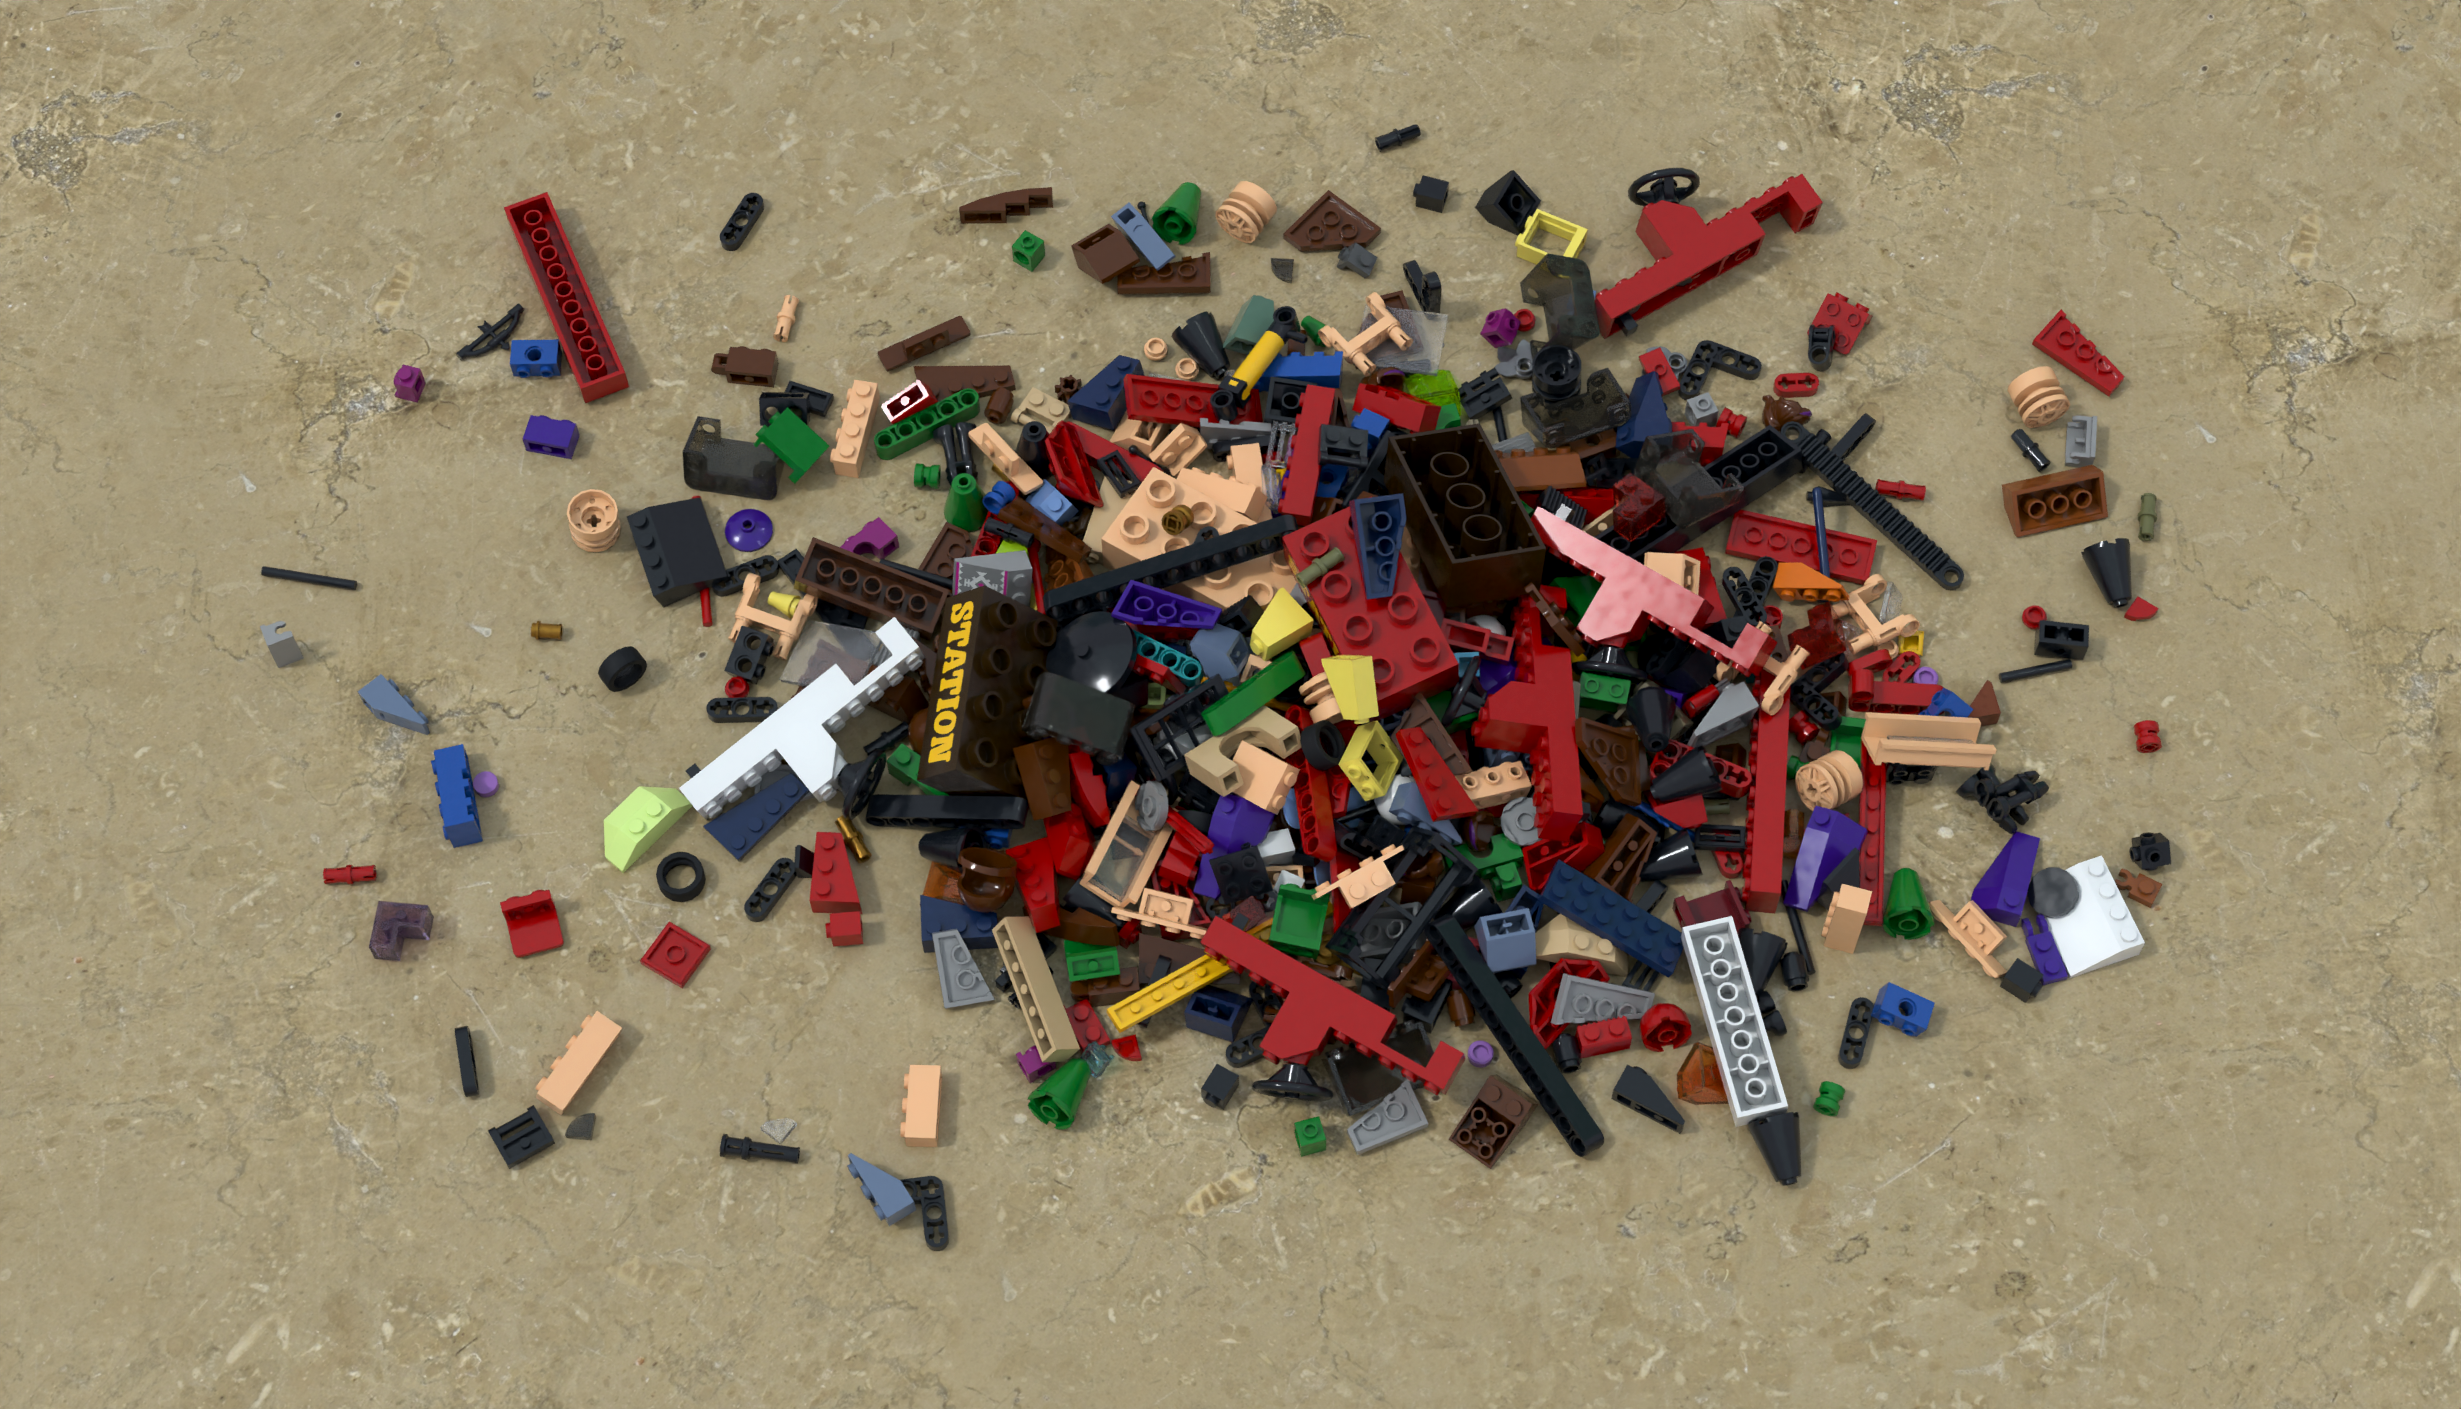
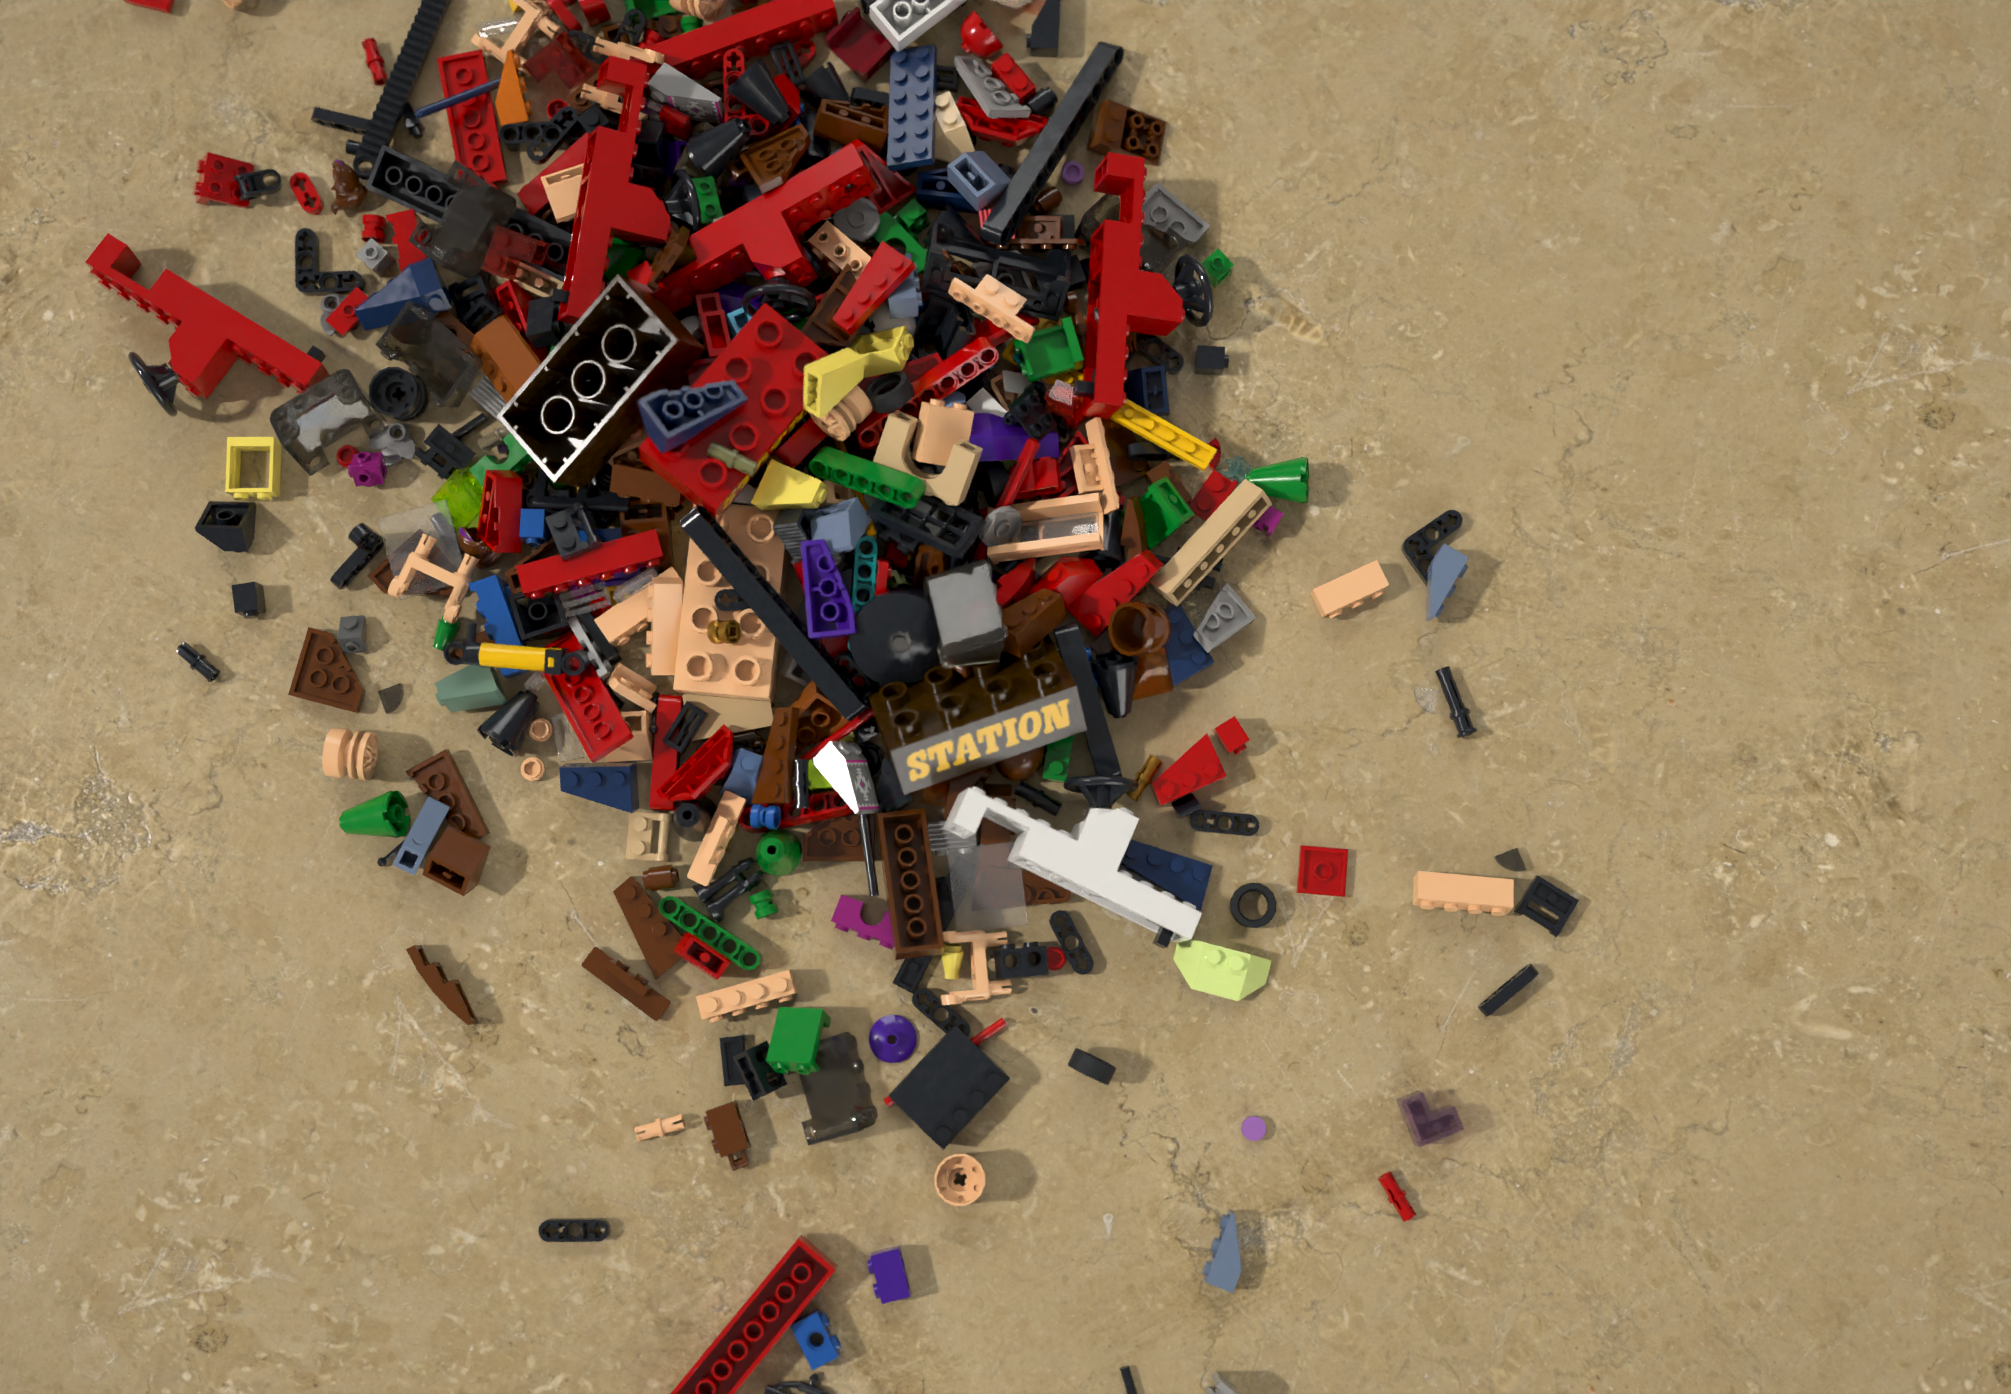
camera: 115 degrees left, 20 degrees up
blue wedge [431,744,483,848] -> none
red bracket [500,890,564,958] -> none
pearl gold pin [531,621,563,640] -> none
green brick [1012,230,1045,272] -> none
reddish brown gear [1055,375,1082,404] -> none

